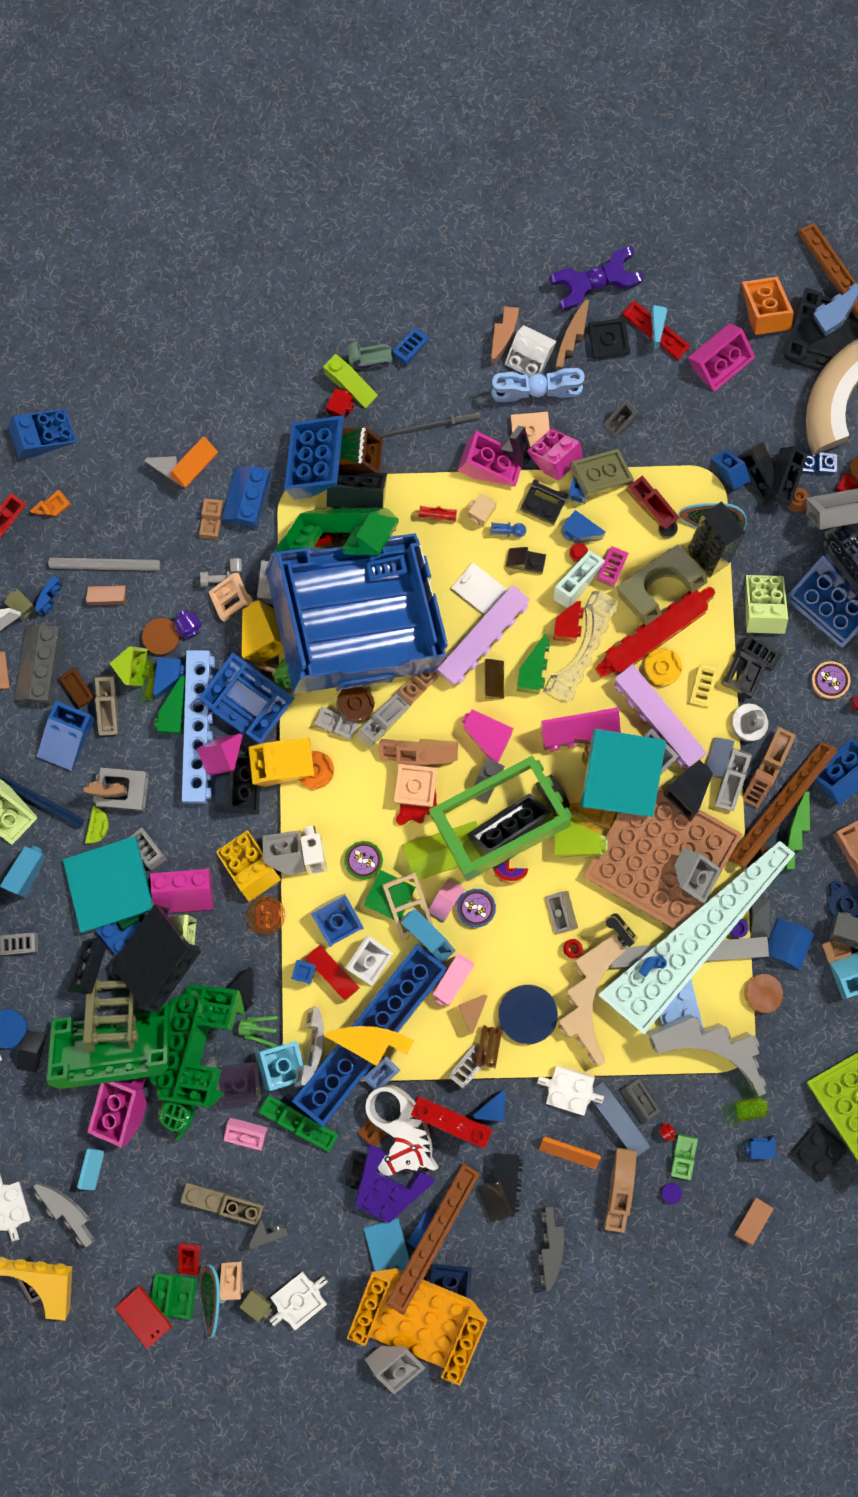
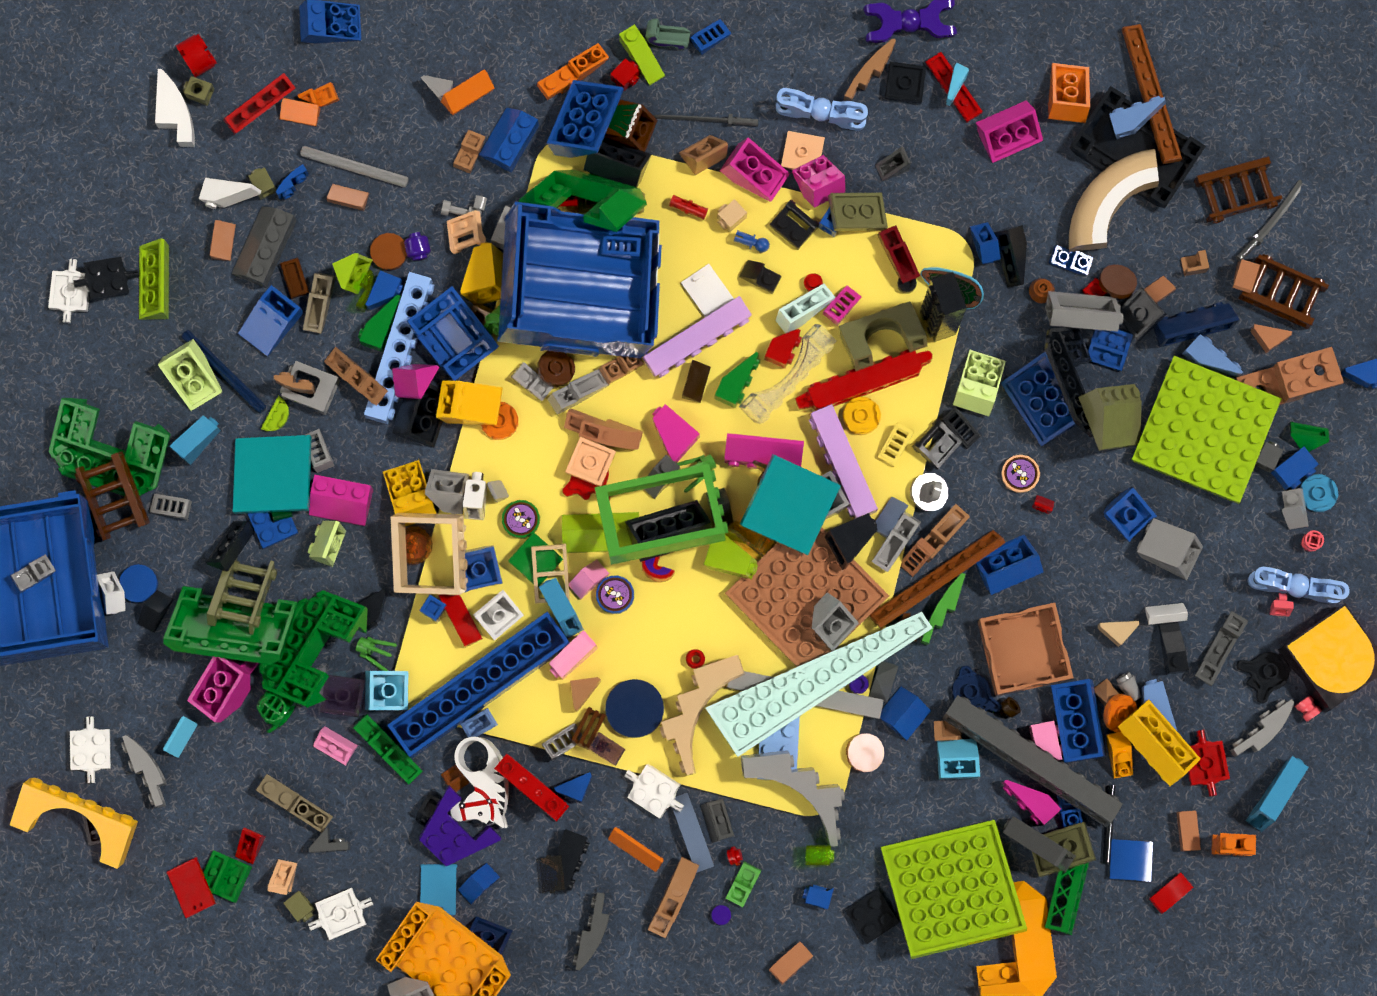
camera: 10 degrees right, 0 degrees up
black panel [112,904,201,1013] -> none
shield [199,1264,226,1338] -> none
light grey slope [294,1007,324,1087] -> none
yellow slope [324,1026,415,1066] -> none
dark orange tile [385,1163,480,1315] -> none
nougat slope [491,306,519,365] -> none
slope [501,425,531,467] -> none
white slope [504,325,556,377] -> none
slope [545,891,578,934] -> none
blue slope [561,510,606,543] -> none
black plate [606,913,638,947] -> none
blue arm [638,955,667,977] -> none
black slope [774,446,808,506] -> none
none -> orange slope [280,98,320,126]
none -> medium nougat slope [324,347,388,406]
none -> tan window [391,513,468,595]
none -> light grey slope [487,480,509,503]
none -> orange slope [537,43,609,100]
none -> slope [589,732,625,766]
none -> bright green plant [676,454,716,493]
none -> medium nougat slope [679,135,728,175]

